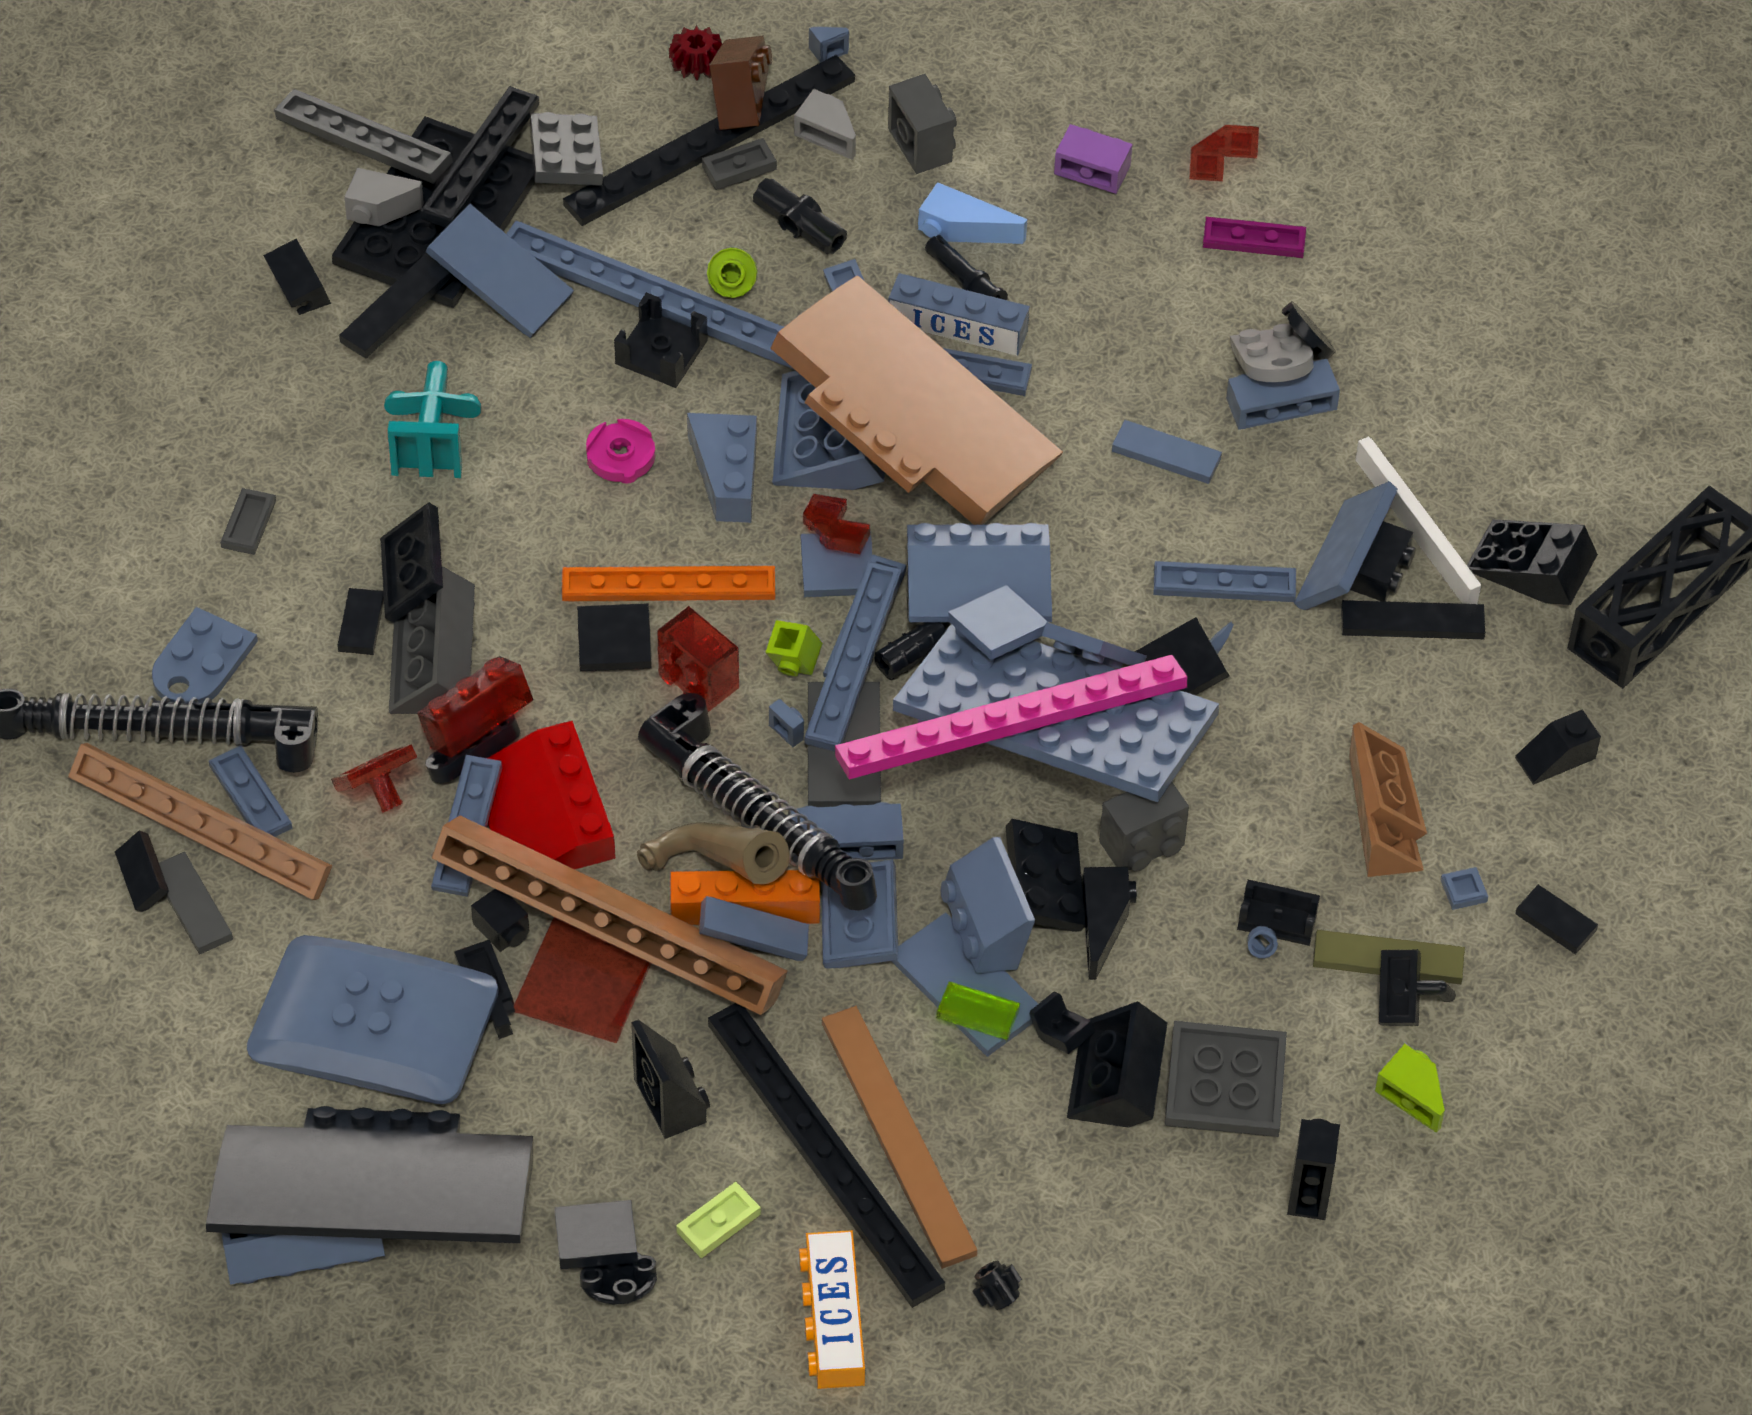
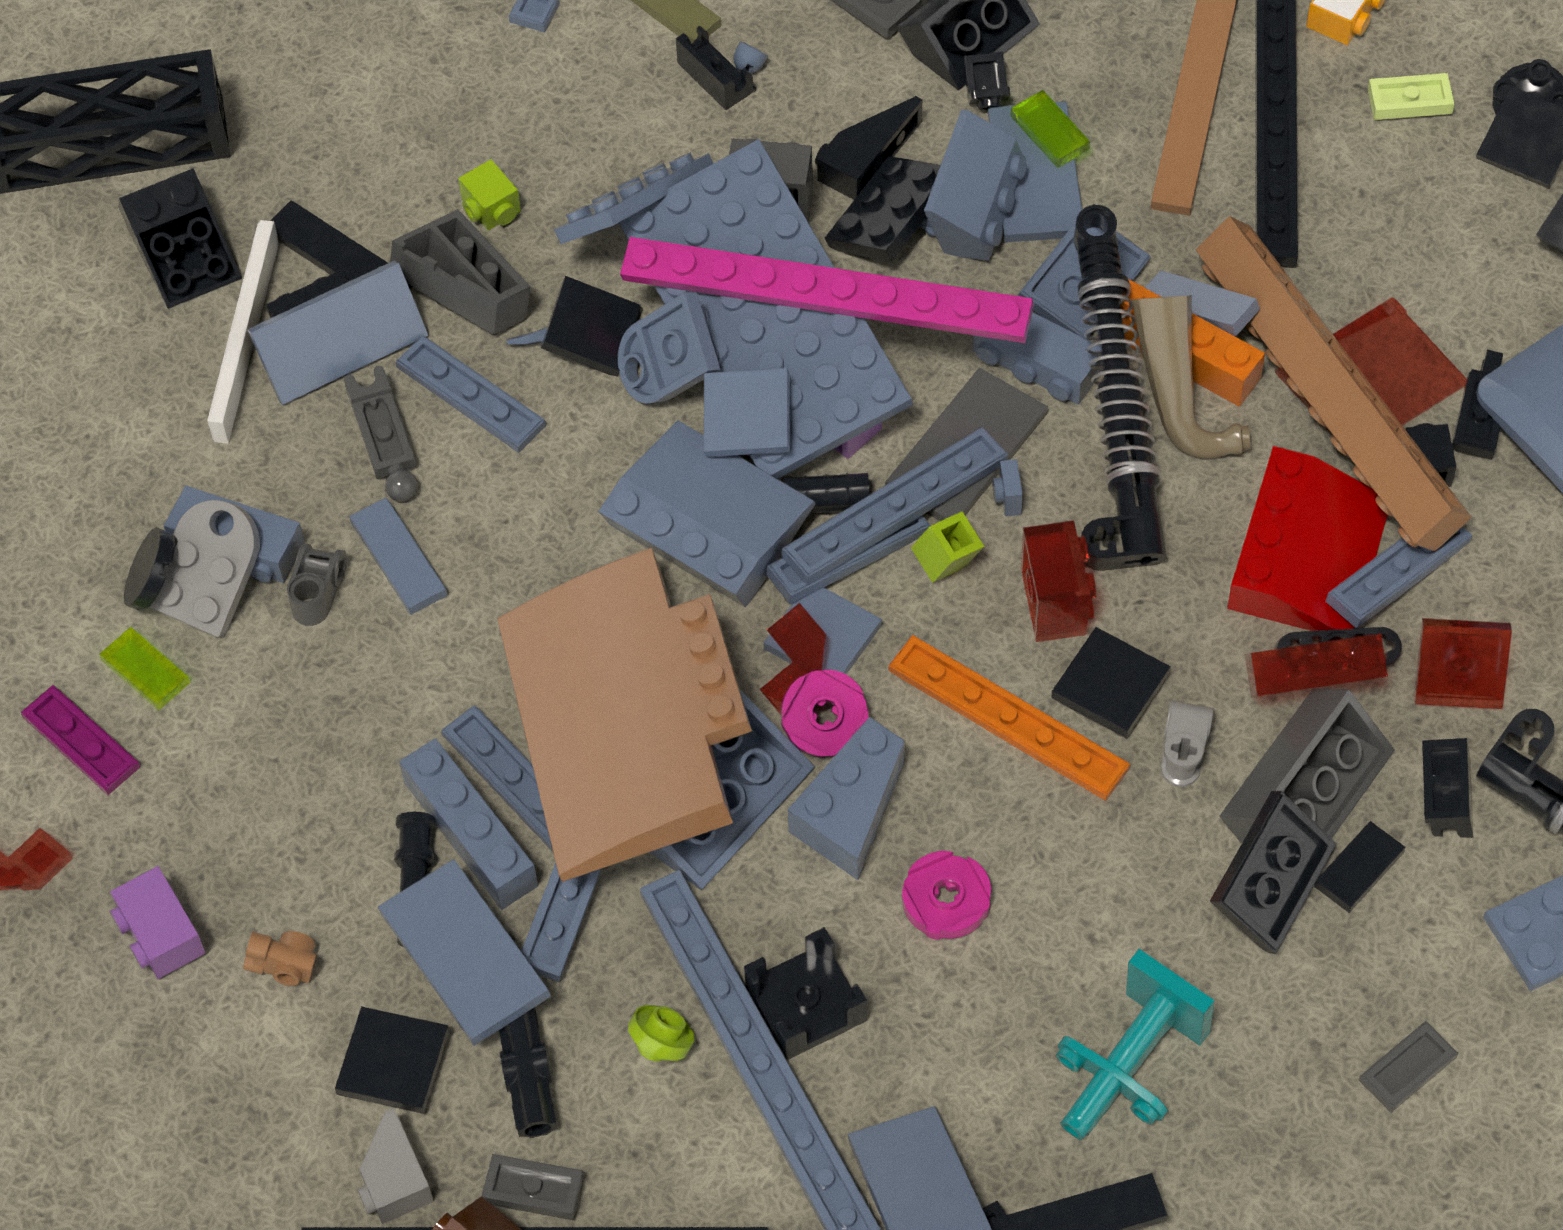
camera: 140 degrees left, 5 degrees up
black slope [631,1019,710,1139] -> none
dark grey brick [888,74,957,174] -> none
light blue slope [918,182,1027,244] -> none
medium nougat slope [1349,722,1427,877] -> none
black slope [1515,709,1601,785] -> none
none -> clear neon green tile [99,627,190,711]
none -> medium nougat plate [243,931,317,986]
none -> dark grey piece [287,543,347,626]
none -> black tile [335,1006,450,1114]
none -> dark grey plate [344,366,418,502]
none -> sand blue tile [378,859,551,1046]
none -> dark grey wedge [390,209,530,335]
none -> lime brick [458,159,521,231]
none -> sand blue plate [554,152,714,244]
none -> dark pink plate [781,669,869,757]
none -> light grey piece [1161,701,1214,787]
none -> black hinge [1422,738,1474,838]

